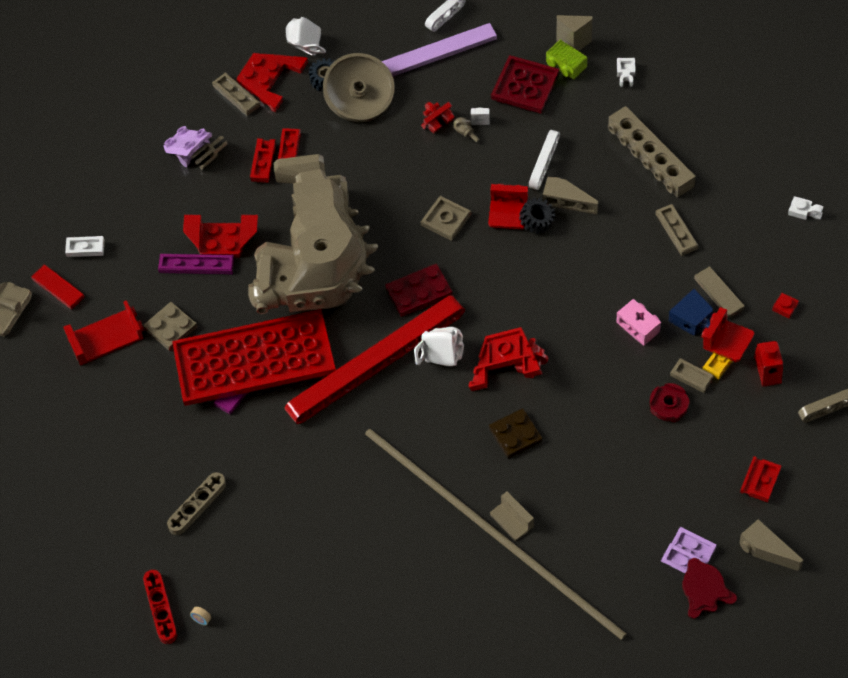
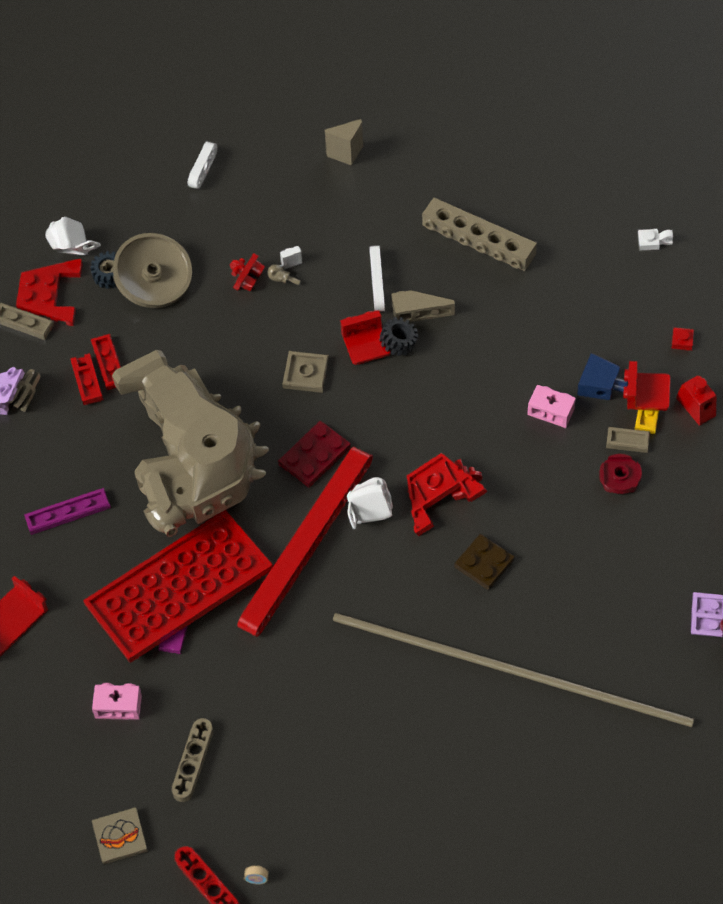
camera: 25 degrees left, 0 degrees up
dark tan plate [143,302,197,351] -> none
red piece [183,215,258,258] -> none
lavender tile [382,23,497,76] -> none
dark tan panel [490,492,534,541] -> none
dark red plate [491,55,560,113] -> none
lime brick [546,40,587,79] -> none
white plate [617,58,635,87] -> none
dark tan tile [656,204,698,256] -> none
dark tan tile [694,266,744,318] -> none
none -> bright pink brick [92,683,142,720]
none -> dark tan tile [92,807,148,865]

